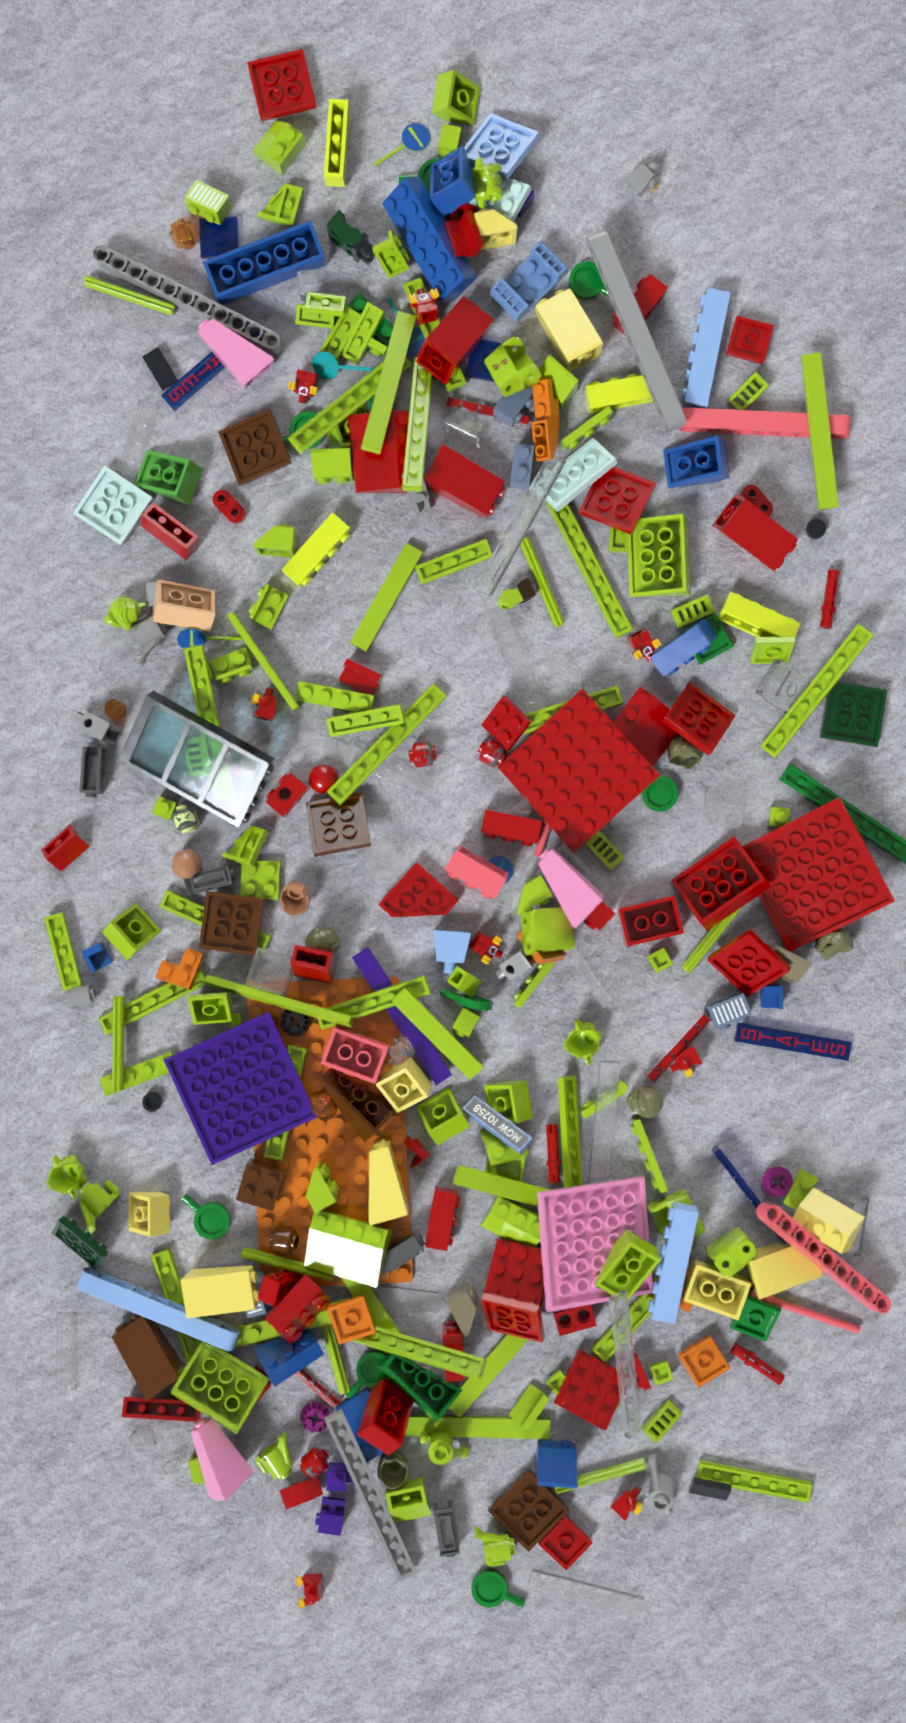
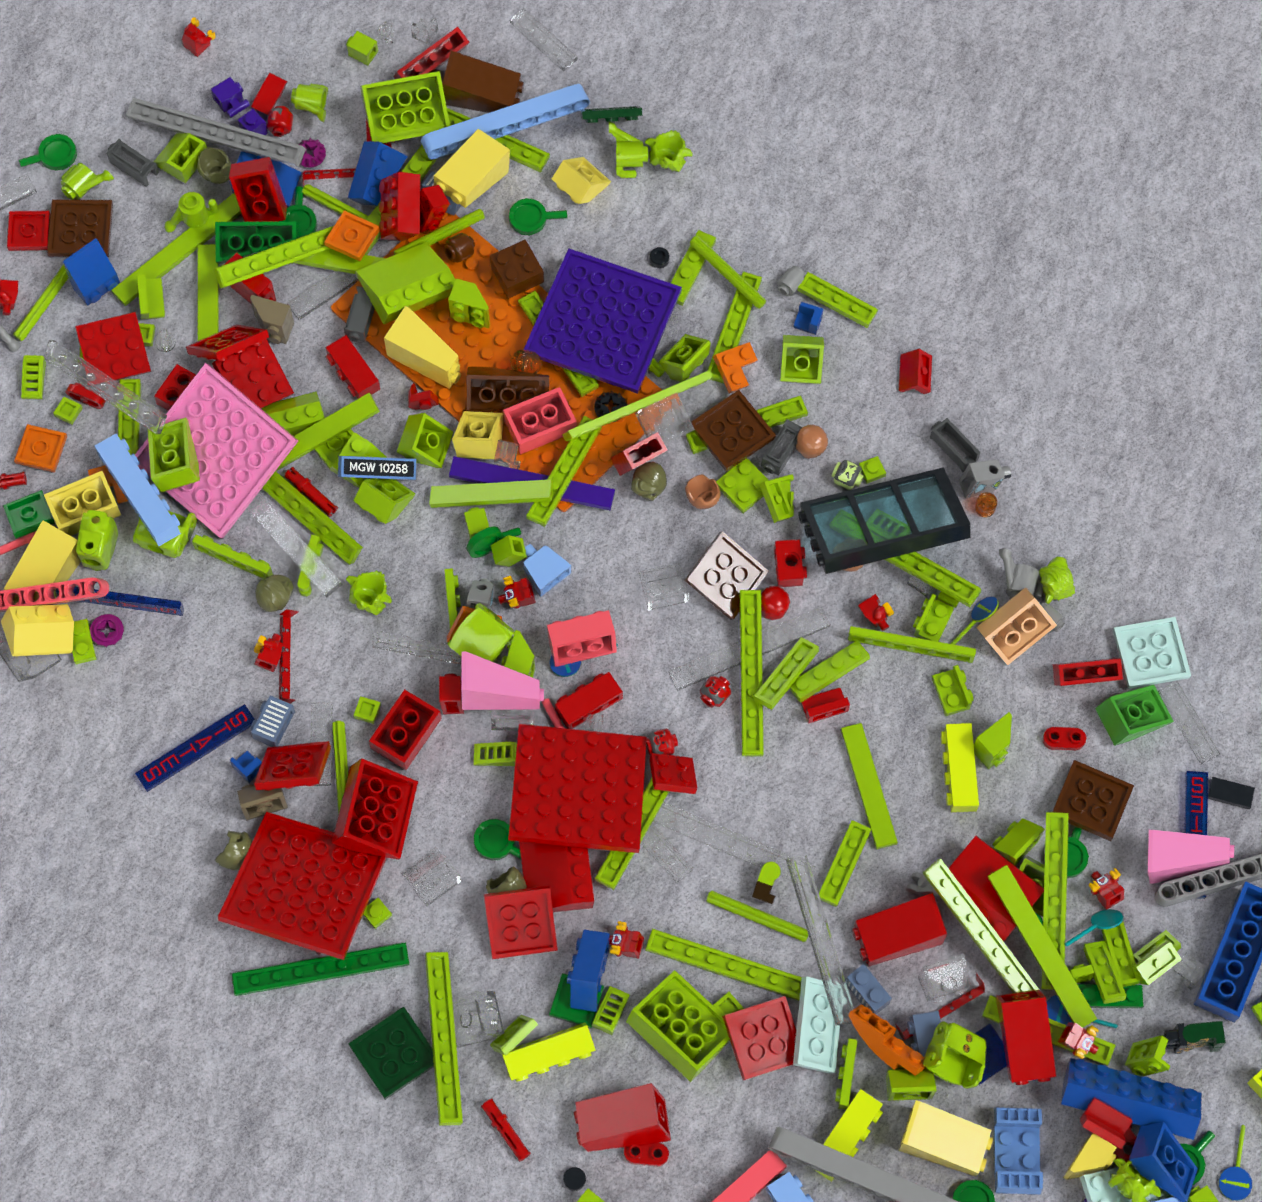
camera: 135 degrees right, 20 degrees down
bright pink slope [191,1417,254,1501] -> none
red plate [378,862,459,917] -> none
blue slope [663,436,730,488] -> none

